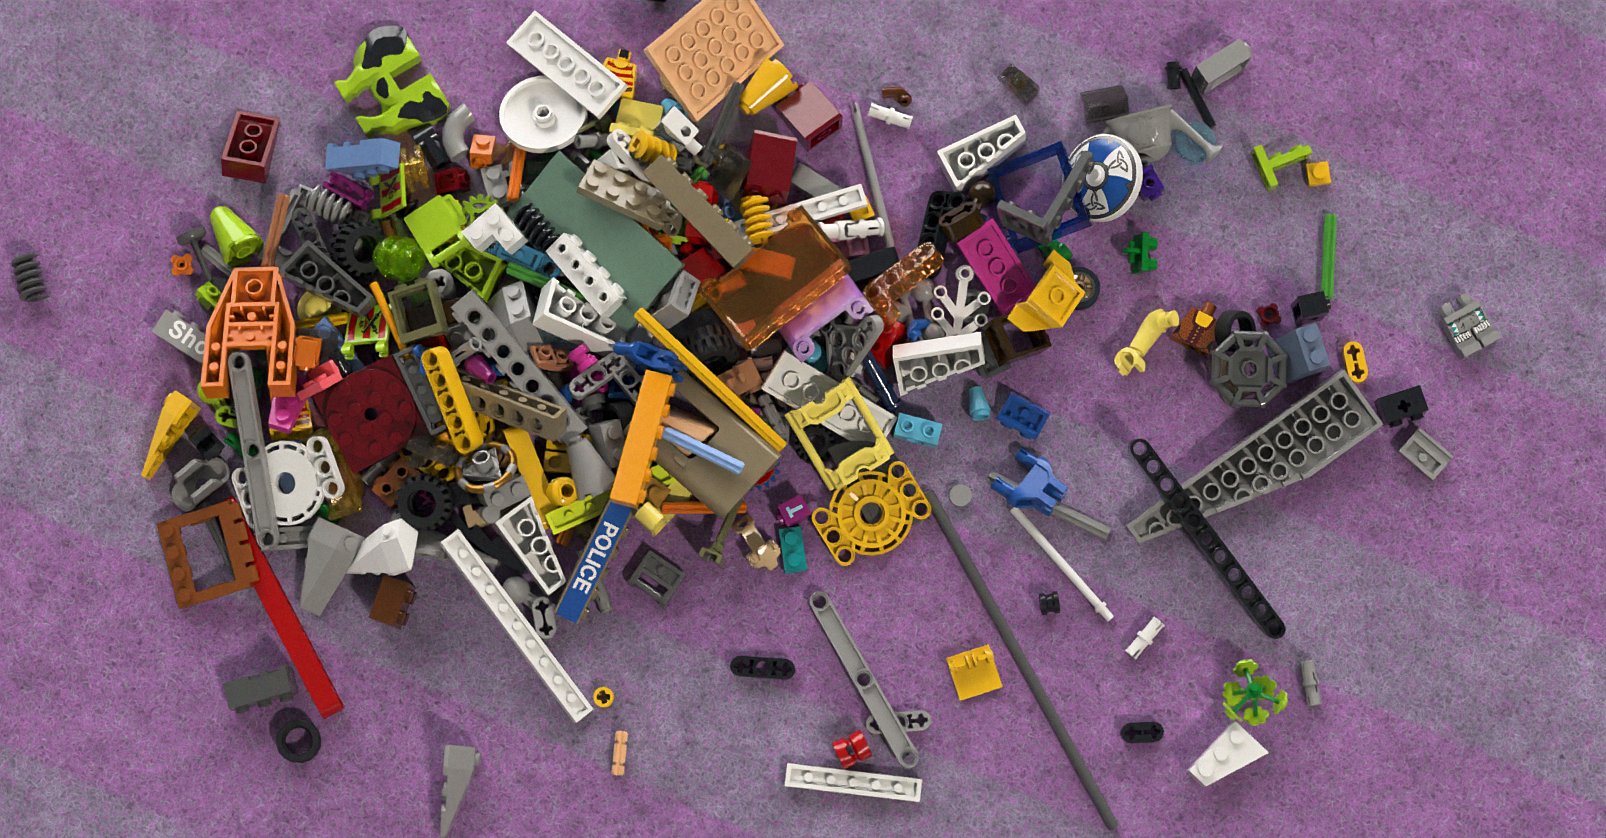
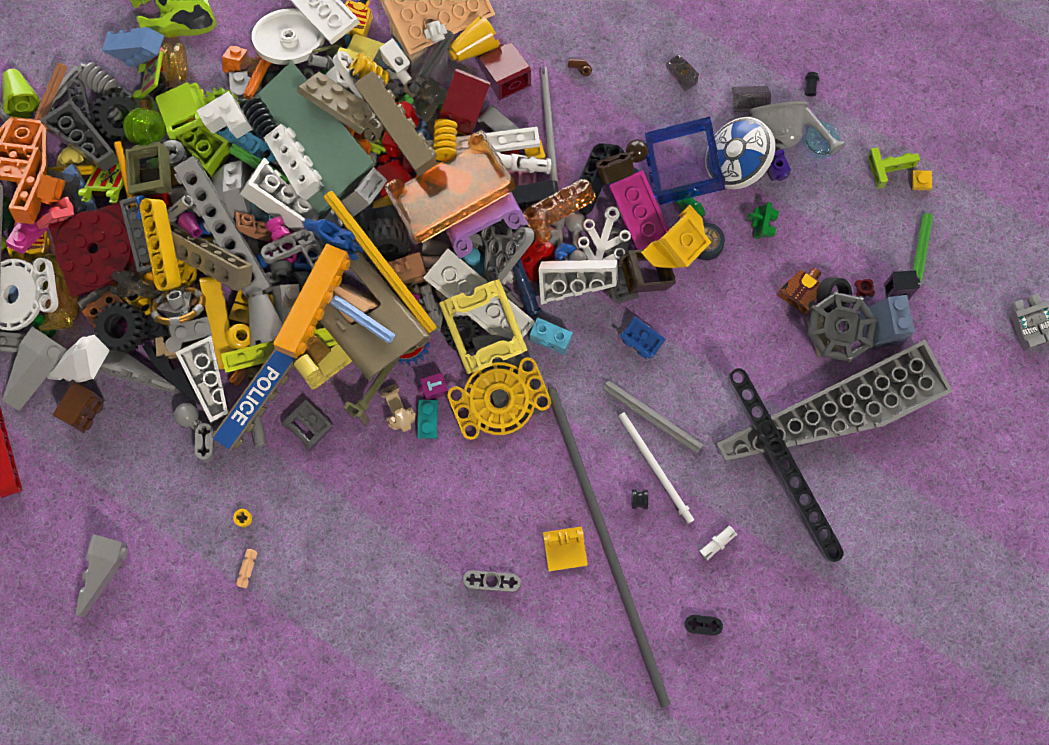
camera: 10 degrees right, 5 degrees down
dark red slope [221,110,280,184] -> none
magenta hinge [322,171,374,211] -> none
black piece [412,124,450,170] -> none
dark red bracket [434,167,470,196] -> none
white plate [439,529,593,724] -> none
light grey cylinder [442,103,476,162] -> none
orange axle [660,501,747,514] -> none
black beam [730,656,795,680] -> none
white plate [785,763,922,802] -> none
light grey beam [809,591,919,769] -> none
red wheel [832,730,873,770] -> none
white pin [867,103,913,130] -> none
white wedge [937,115,1026,193] -> none
light grey tile [949,484,972,507] -> none
medium azure cone [969,386,991,421] -> none
blue connector [991,447,1068,517] -> none
dark grey bracket [997,151,1095,247] -> none
light yellow piece [1114,309,1179,376] -> none
black bar [1180,68,1216,129] -> none
white wedge [1186,721,1269,787] -> none
light grey window [1191,39,1252,95] -> none
lime plant [1222,659,1288,726] -> none
light grey pin [1299,660,1322,707] -> none
yellow beam [1342,342,1368,384] -> none
black brick [1374,385,1429,428] -> none
light grey plate [1397,427,1454,481] -> none
none -> white gear [424,20,447,43]

